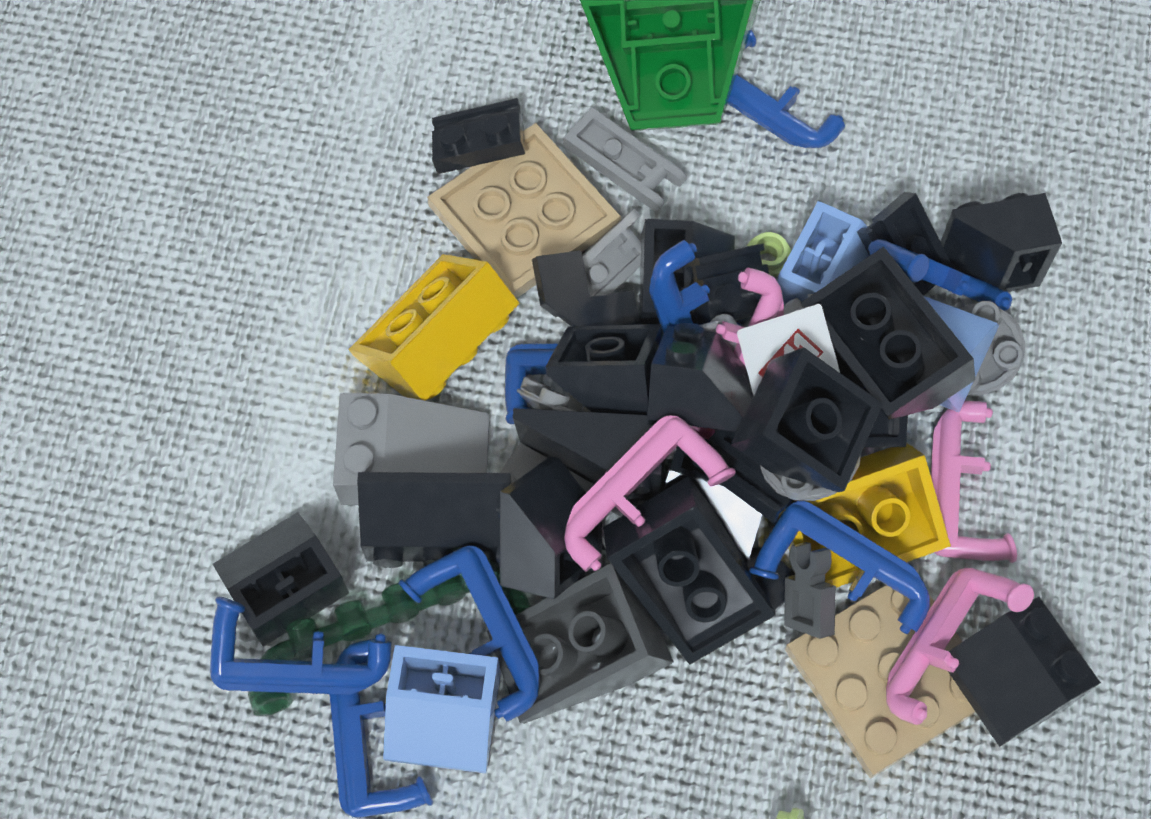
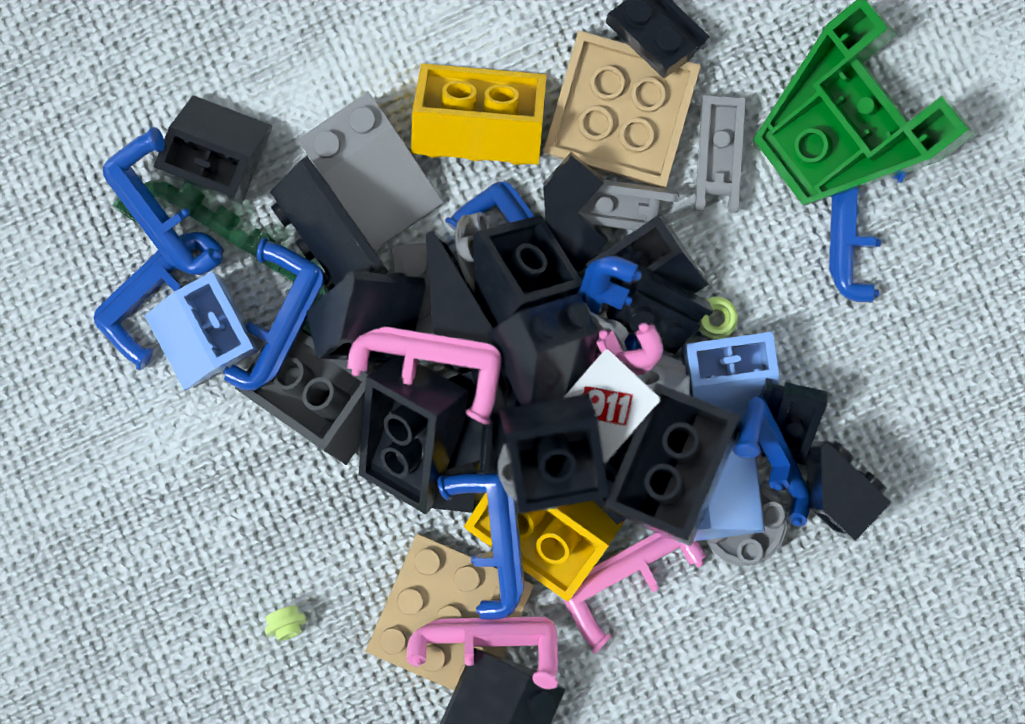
camera: 55 degrees right, 20 degrees up
dark grey plate [784,542,836,639] -> none

